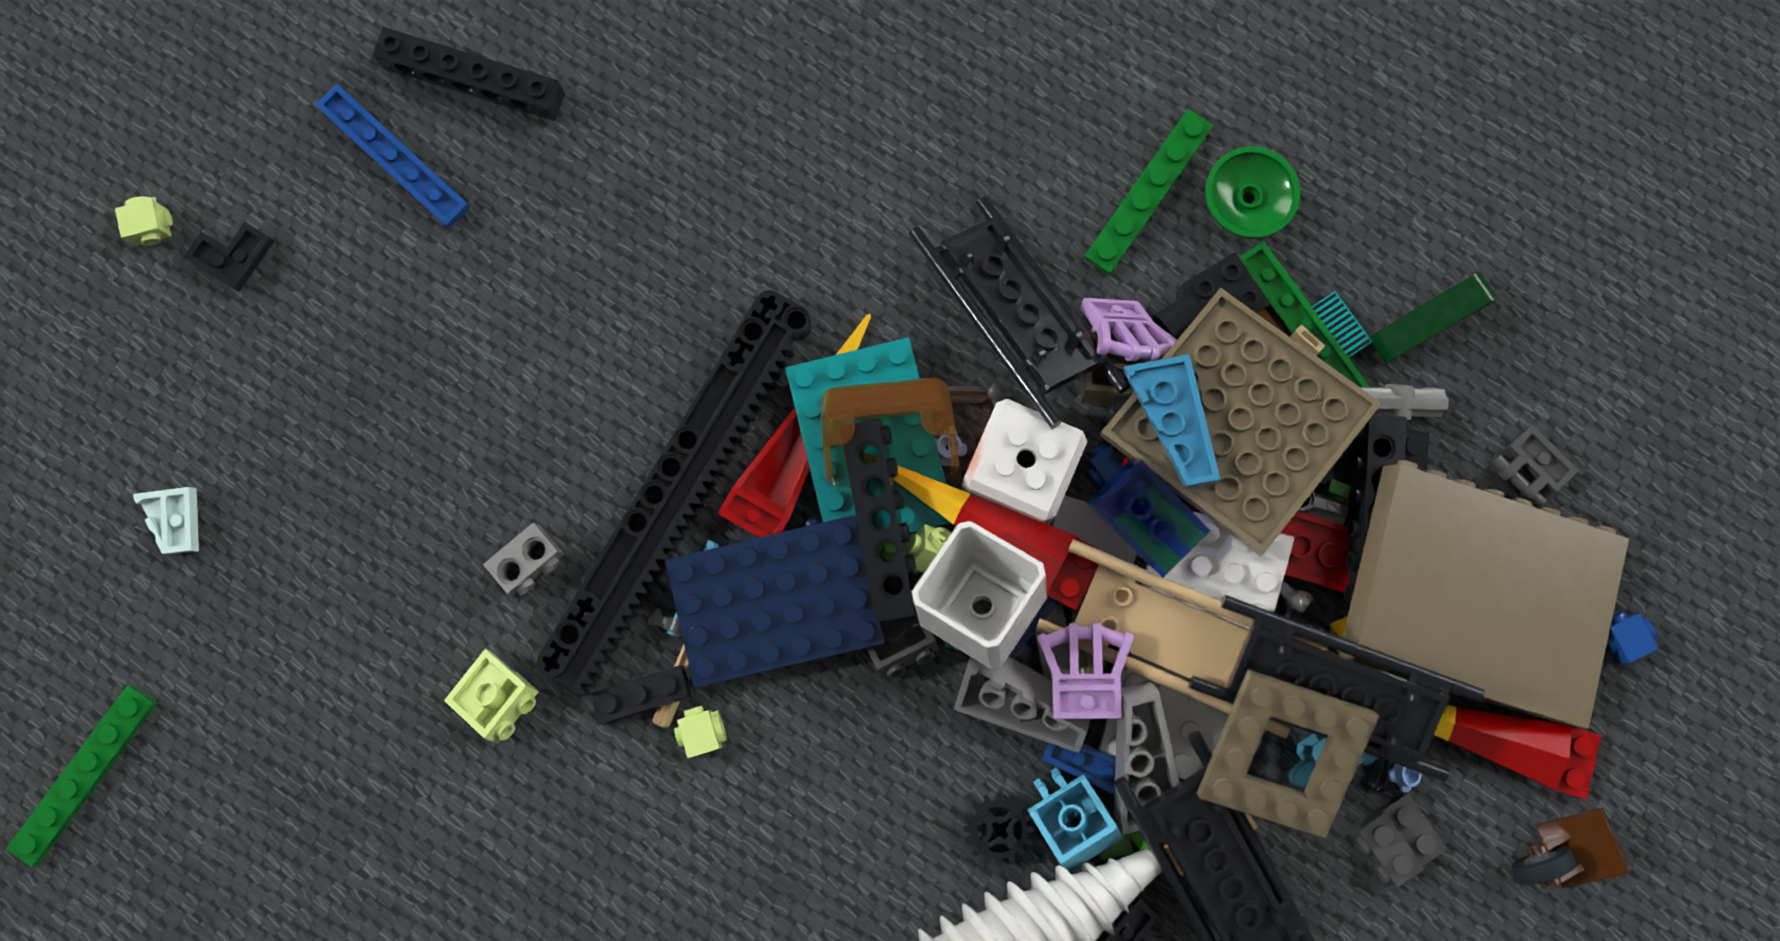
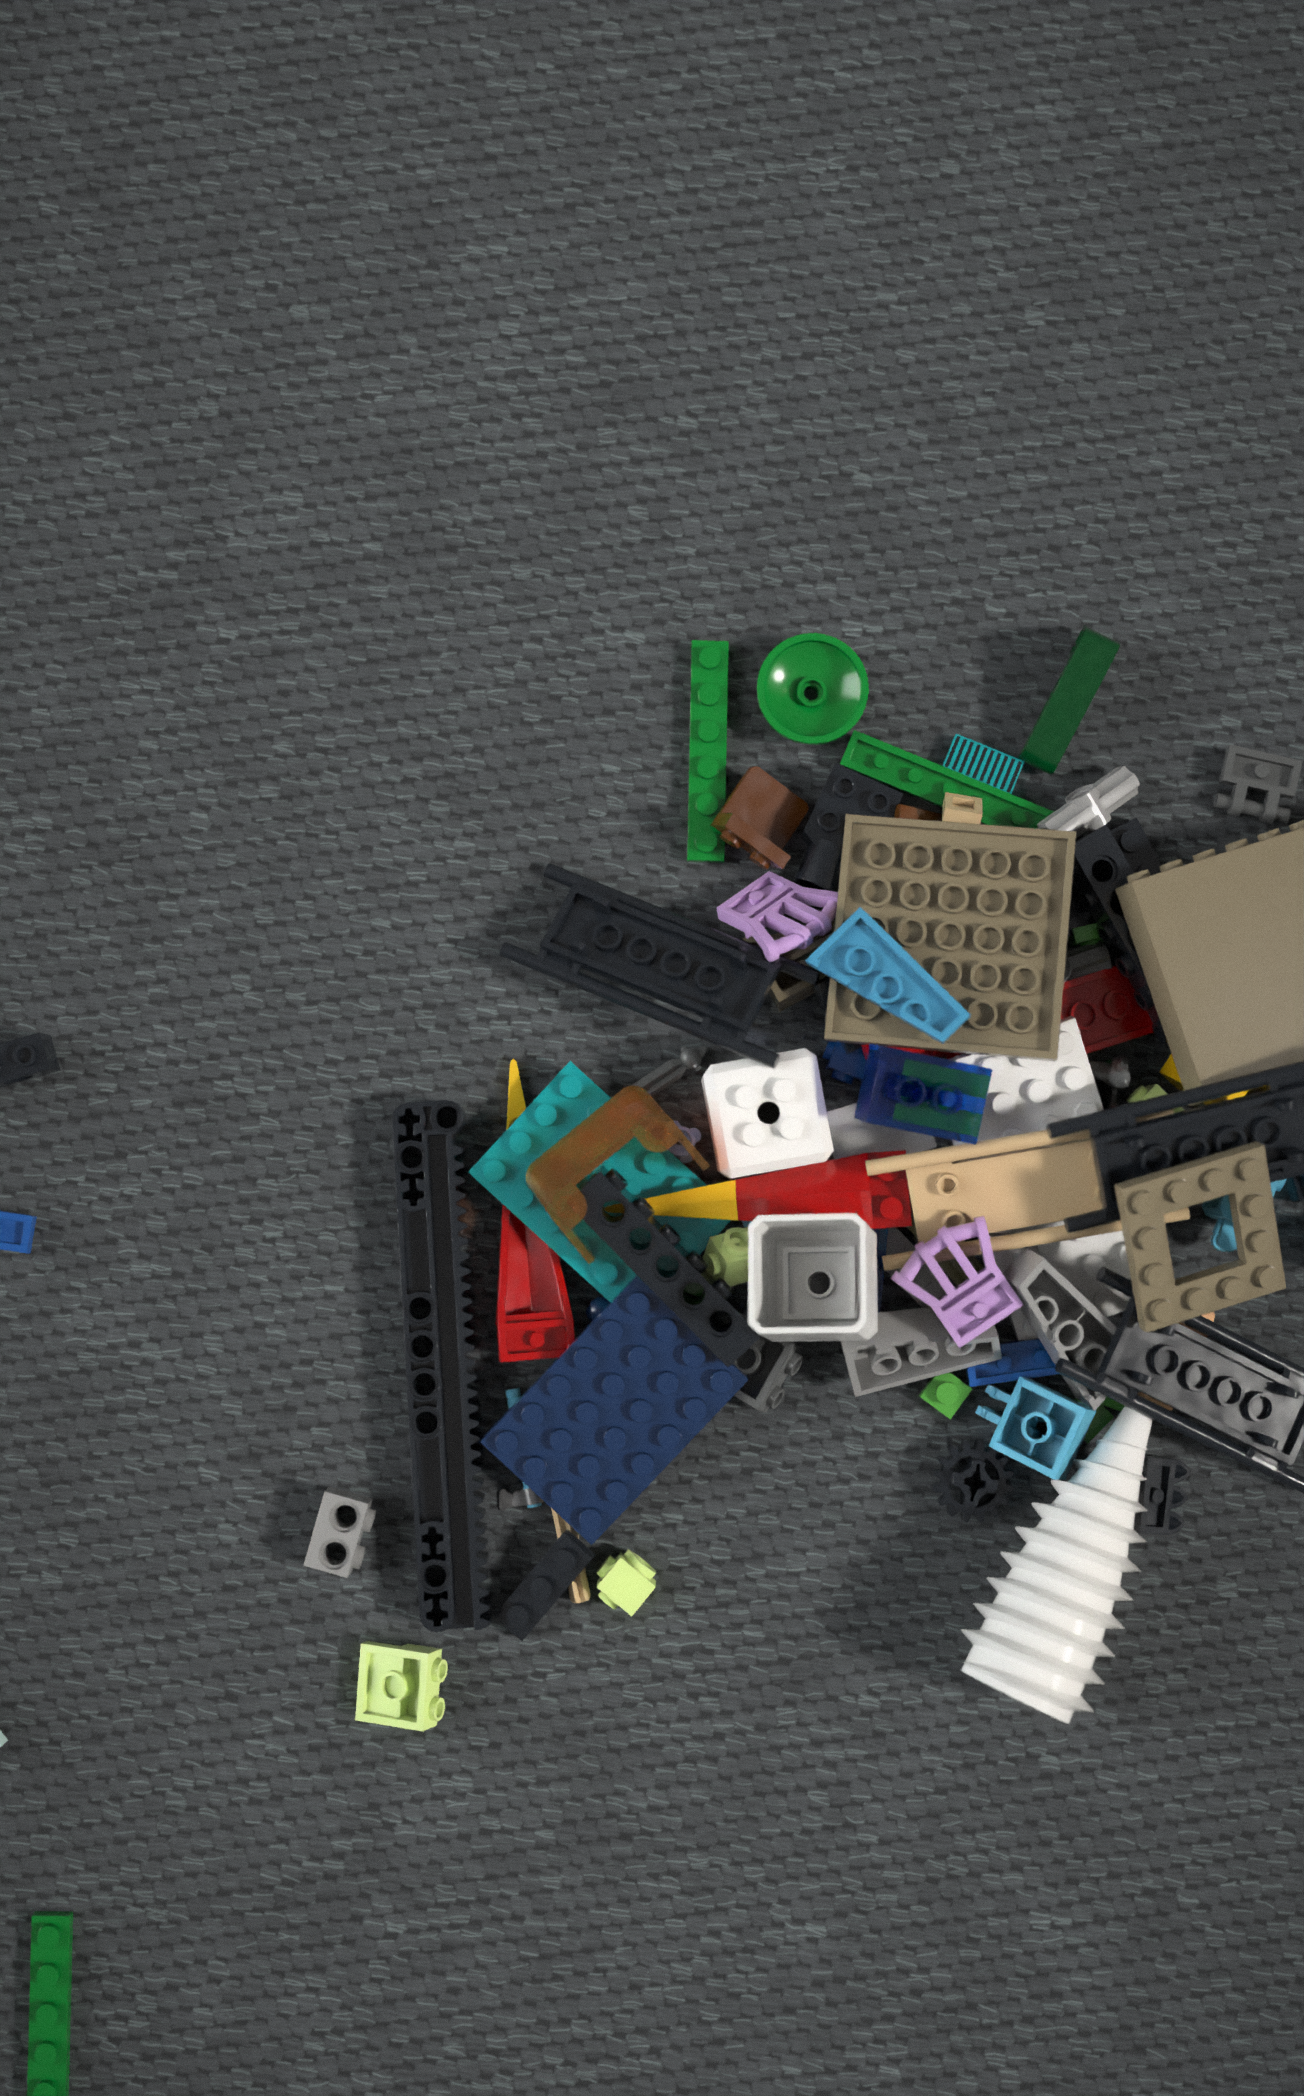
camera: 40 degrees left, 5 degrees up
none -> reddish brown bracket [711,766,808,870]
none -> bright green plate [919,1372,972,1419]

